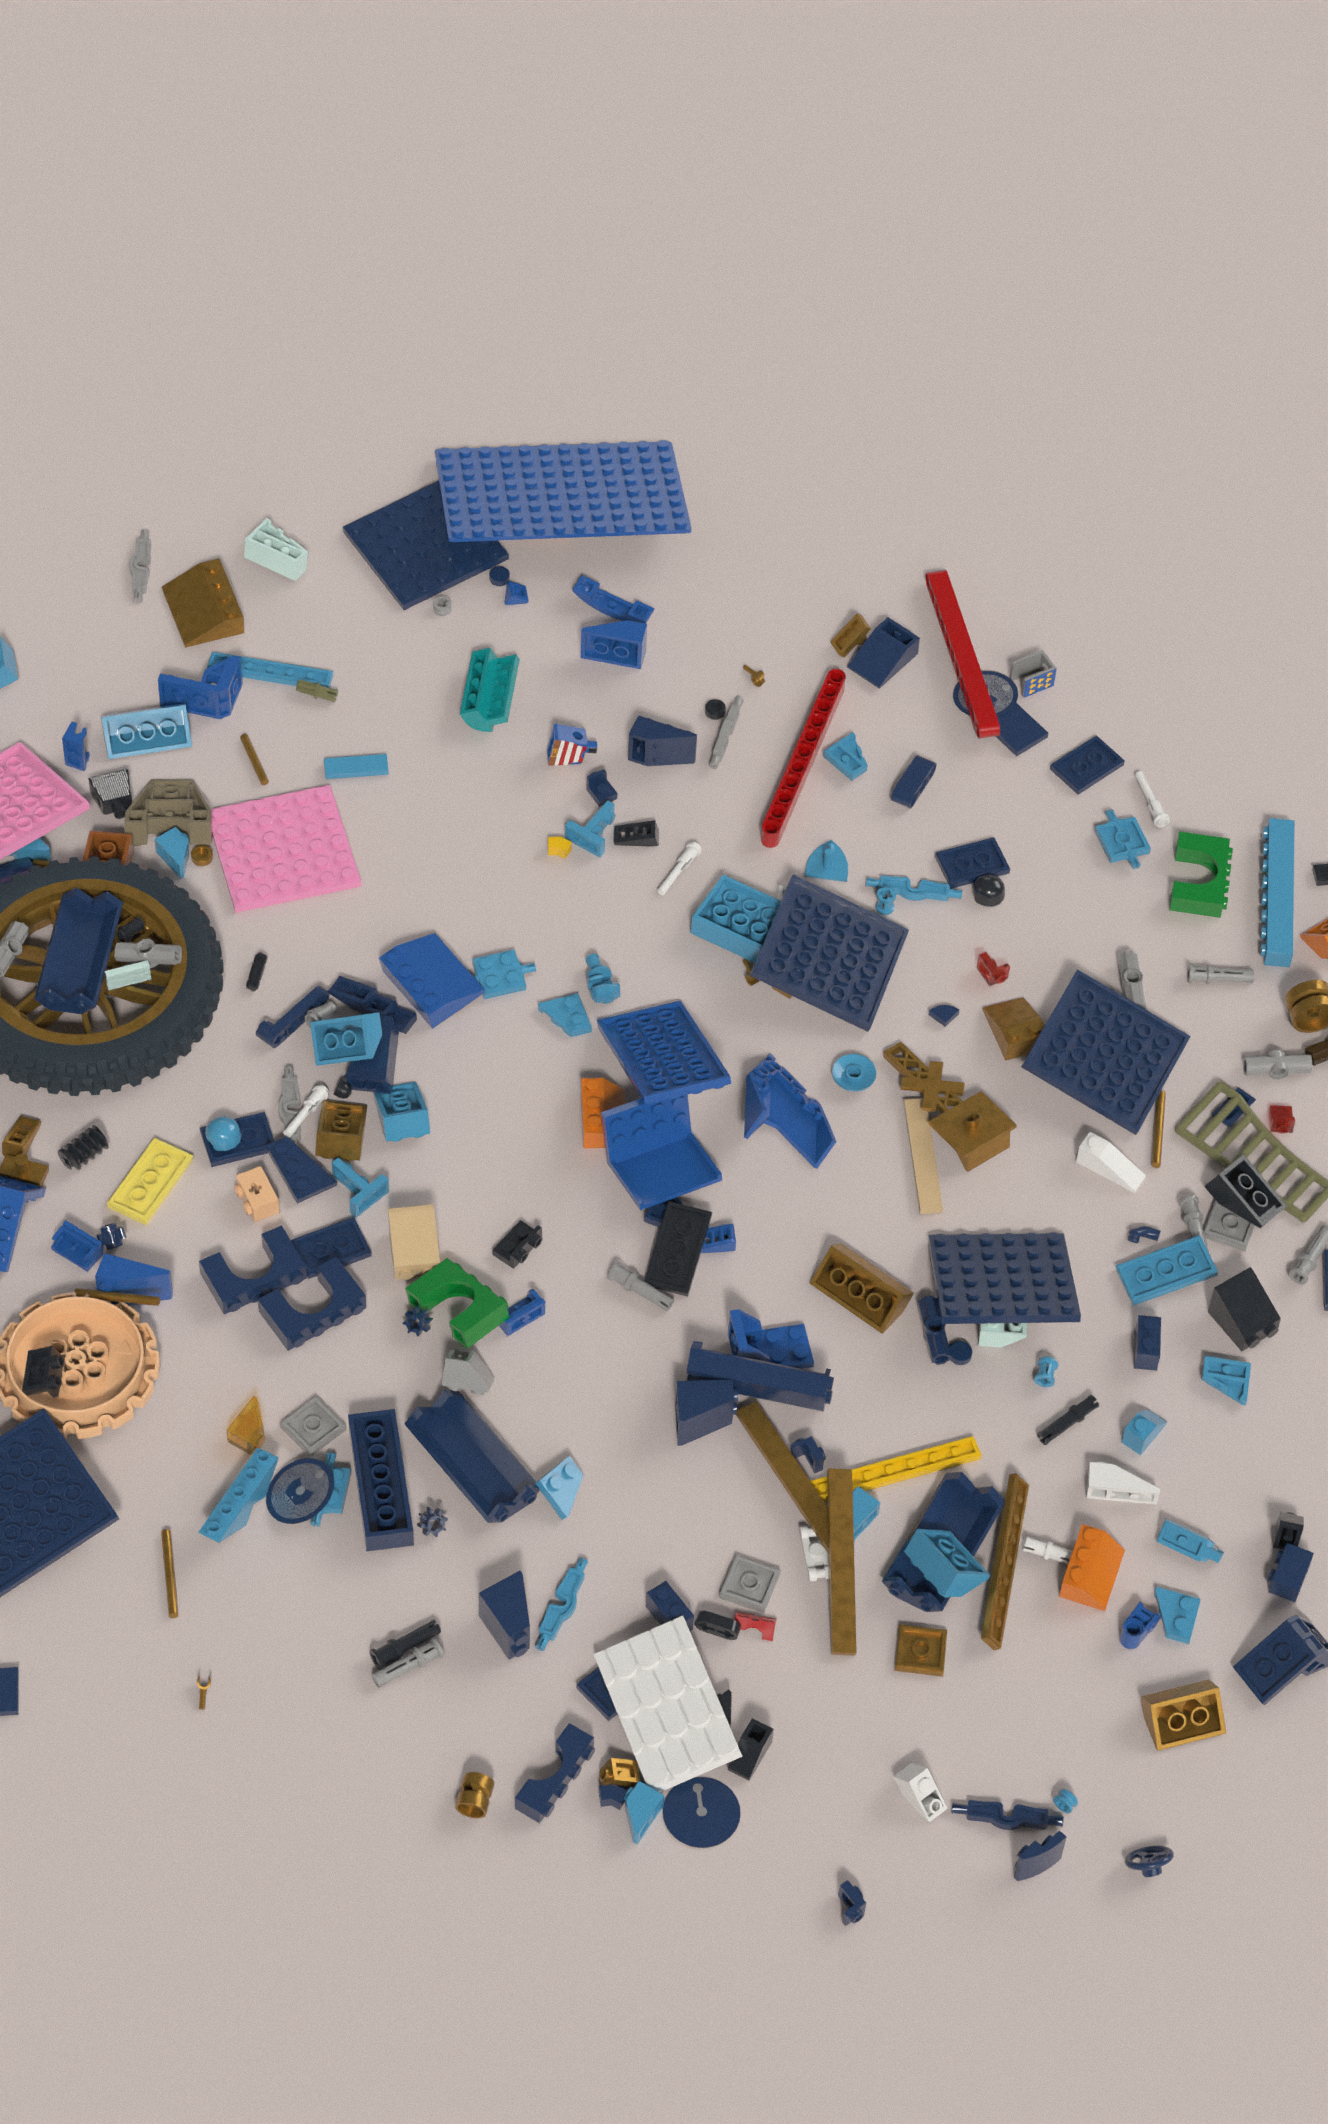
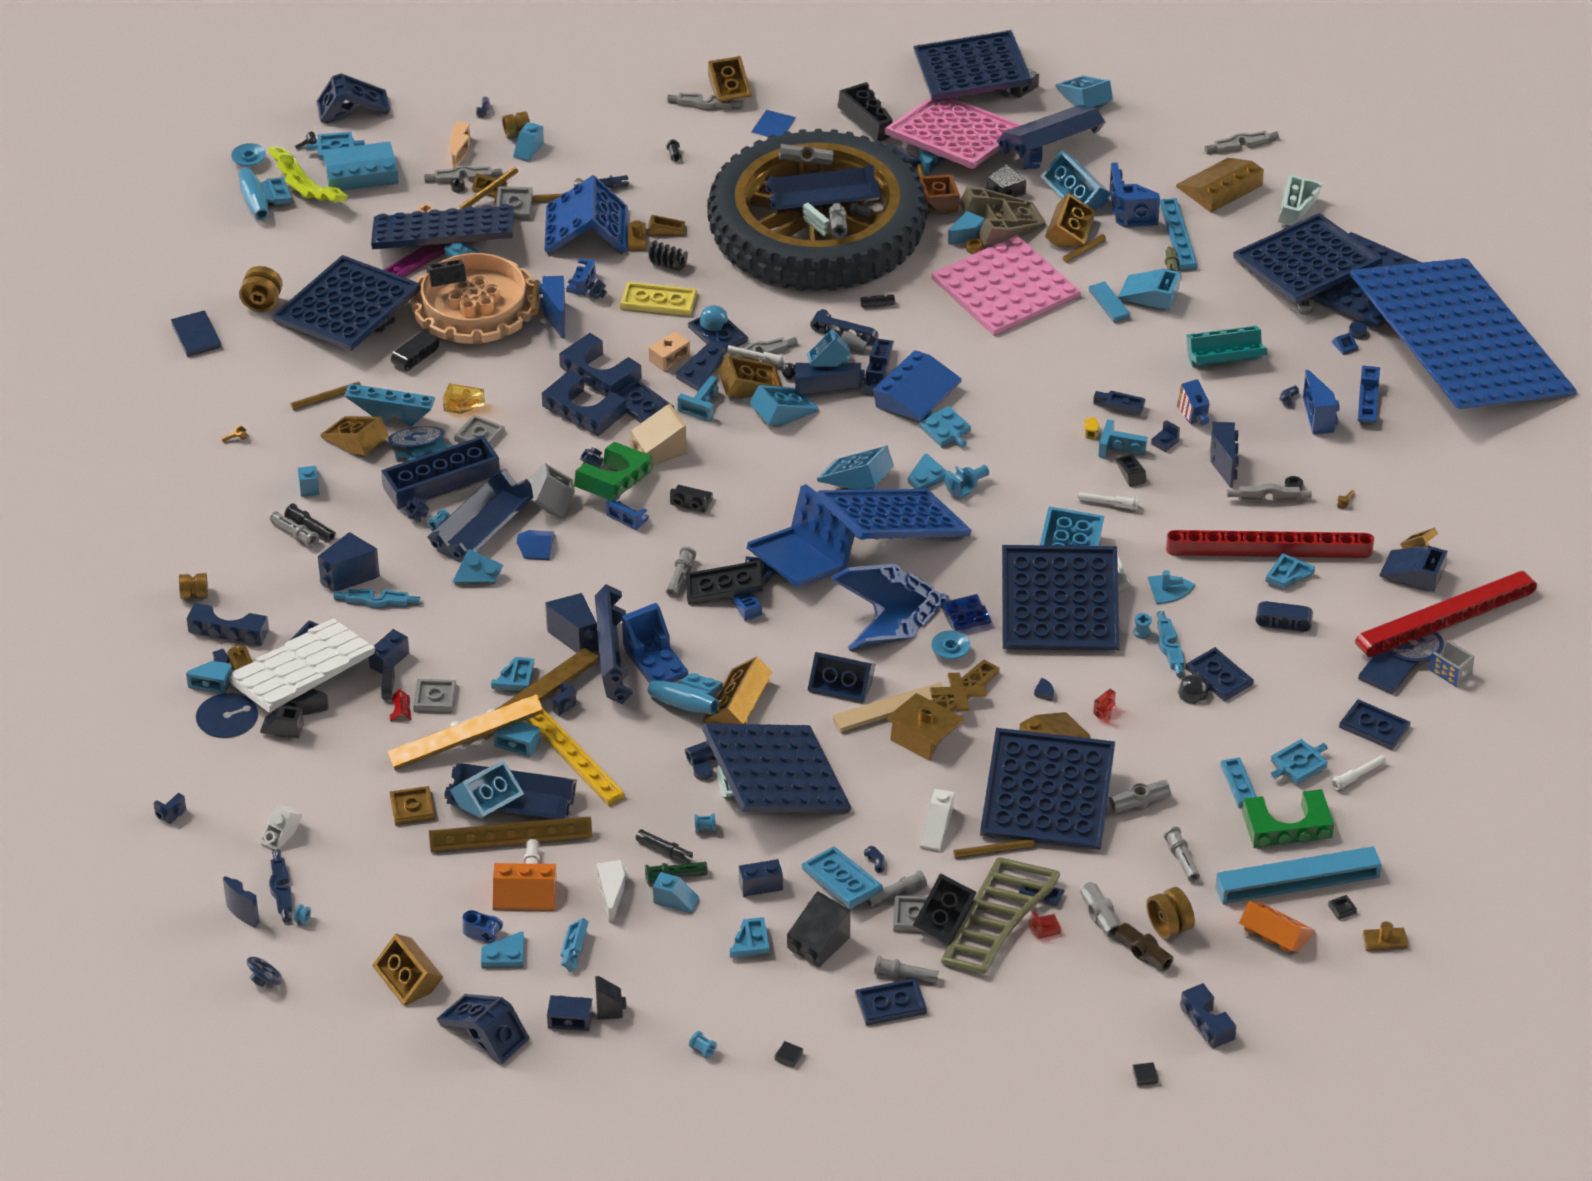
camera: 75 degrees right, 10 degrees down
none -> dark azure slope [298,466,320,497]
none -> pearl gold slope [320,416,389,456]
none -> black beam [391,331,440,371]
none -> dark azure bush [427,509,450,531]
none -> dark azure wing [491,657,535,691]
none -> blue slope [516,530,554,560]
none -> dark green pin [645,861,708,883]
none -> dark azure plate [648,673,723,714]
none -> dark blue slope [807,652,876,702]
none -> dark azure slope [817,445,894,490]
none -> clear blue slope [941,594,991,631]
none -> dark blue panel [997,104,1106,159]
none -> pearl gold slope [1045,193,1097,247]
none -> dark blue hinge [1093,390,1146,415]
none -> dark azure slope [1118,269,1181,311]
none -> dark azure tile [1220,757,1257,808]
none -> dark blue plate [1233,213,1383,304]
none -> dark blue arm [1279,385,1299,406]

